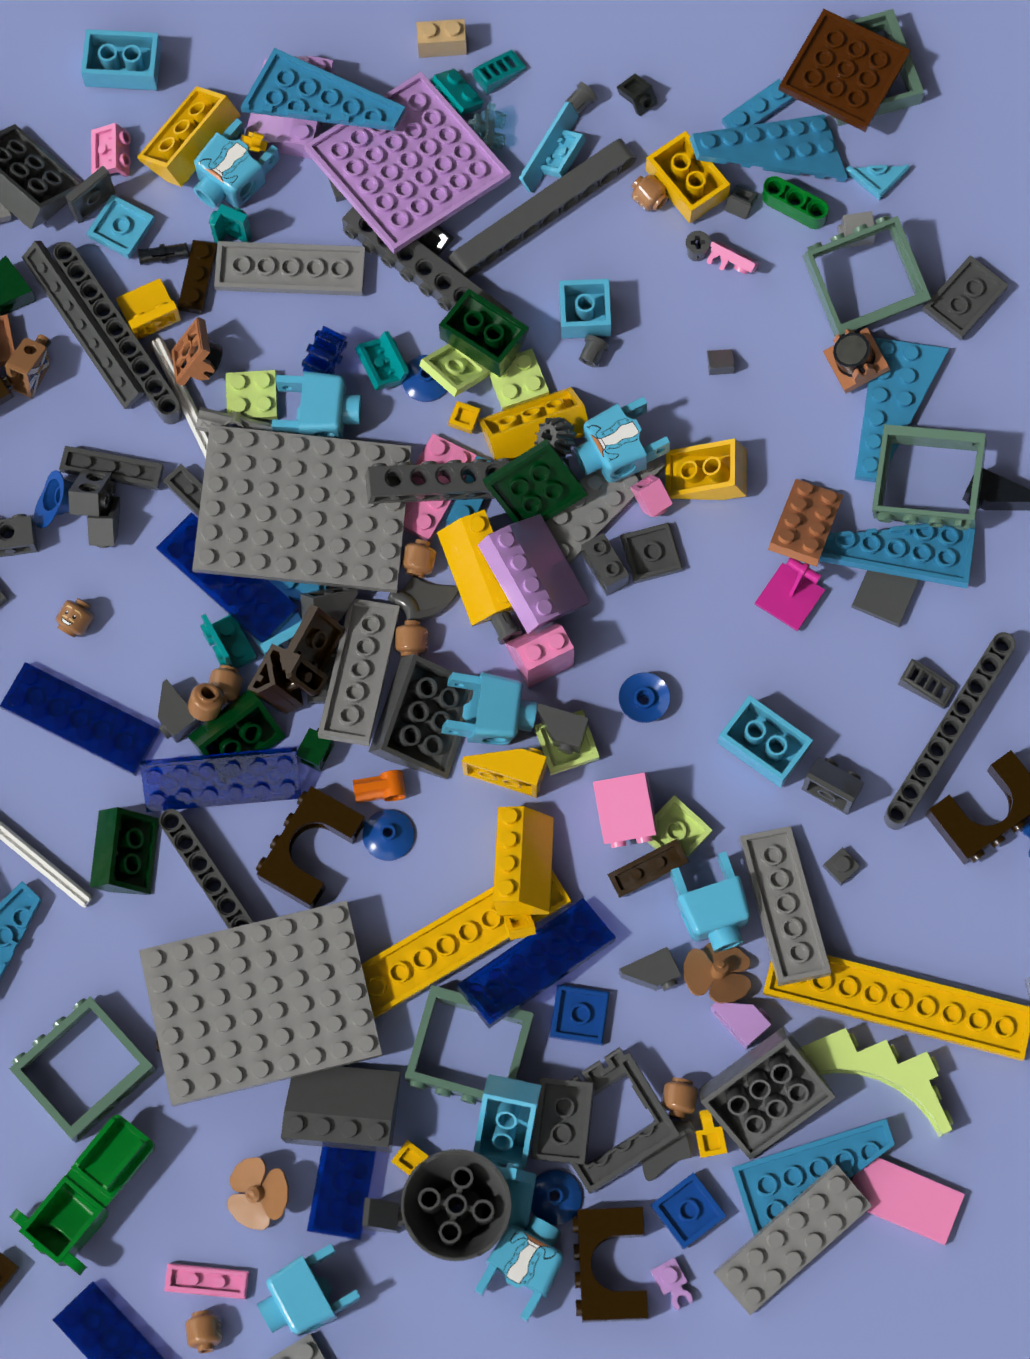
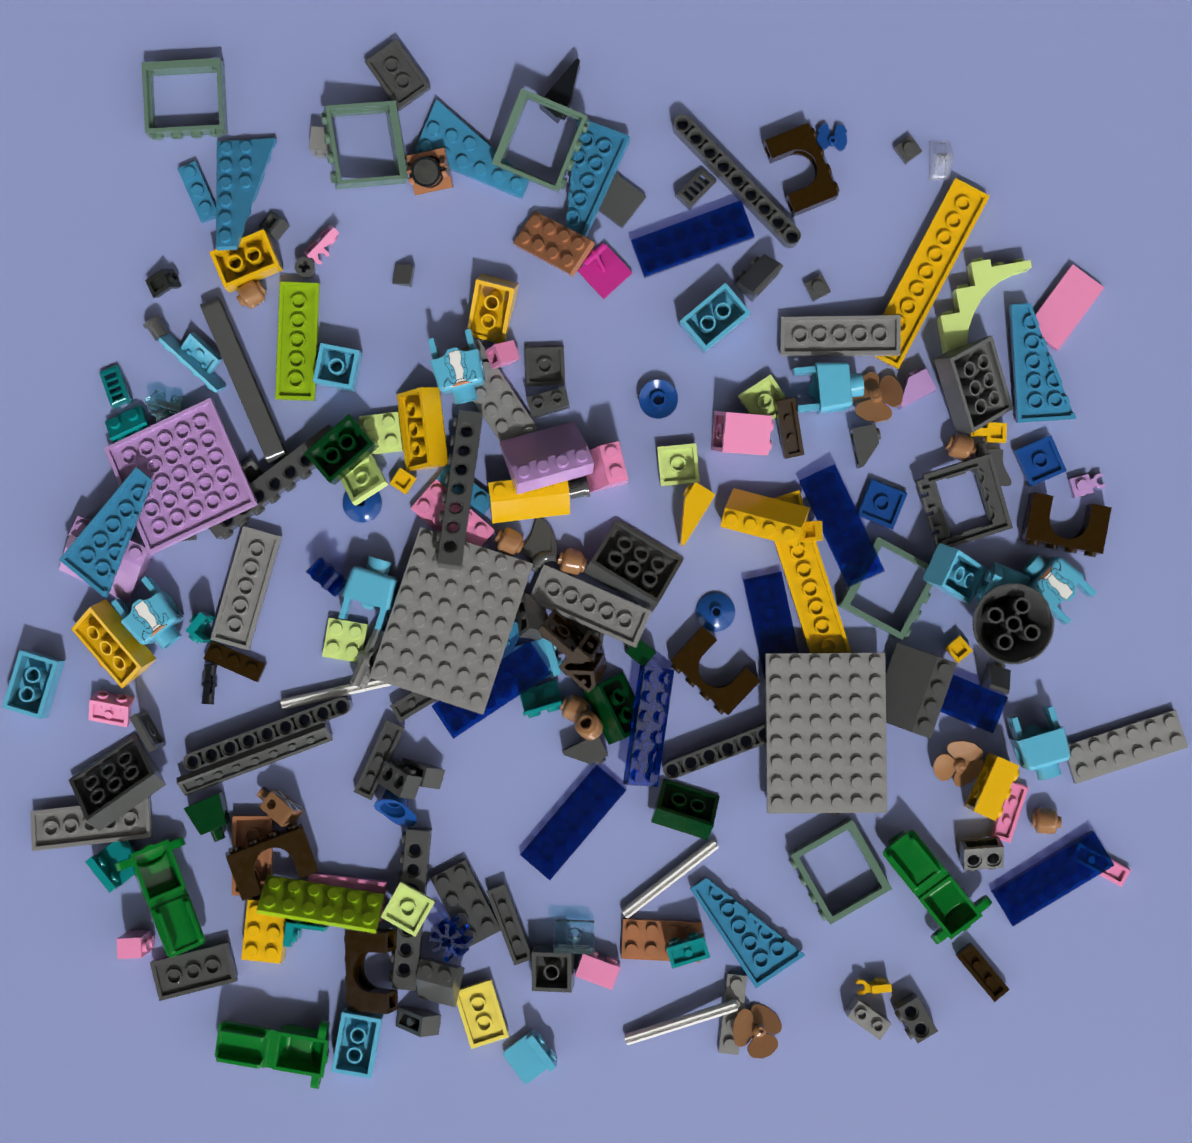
camera: 80 degrees left, 15 degrees up
medium nougat head [56,598,94,638] -> none
medium azure plate [86,194,155,259] -> none
yellow bracket [116,279,181,340] -> none
nougat piece [171,317,223,386] -> none
yellow plate [241,131,268,152] -> none
orange piece [353,770,406,803] -> none
teal bracket [355,331,409,391] -> none
tan brick [416,19,467,58] -> none
medium azure piece [441,672,537,745] -> none
dark green plate [482,439,588,523] -> none
dark grey plate [531,1078,595,1165] -> none
blue dish [531,1170,582,1225] -> none
dark grey gear [534,417,577,460] -> none
dark grey slope [537,703,589,754] -> none
dark grey bush [579,335,609,367] -> none
light grey plate [713,1164,872,1315] -> none
green beam [762,176,829,229] -> none
reddish brown plate [778,9,911,132] -> none
medium azure tile [845,164,910,200] -> none
none -> lime plate [275,282,320,401]
none -> clear blue plate [631,200,755,278]
none -> clear blue plate [742,572,799,682]
none -> dark grey brick [959,837,1004,871]
none -> yellow brick [965,753,1020,821]

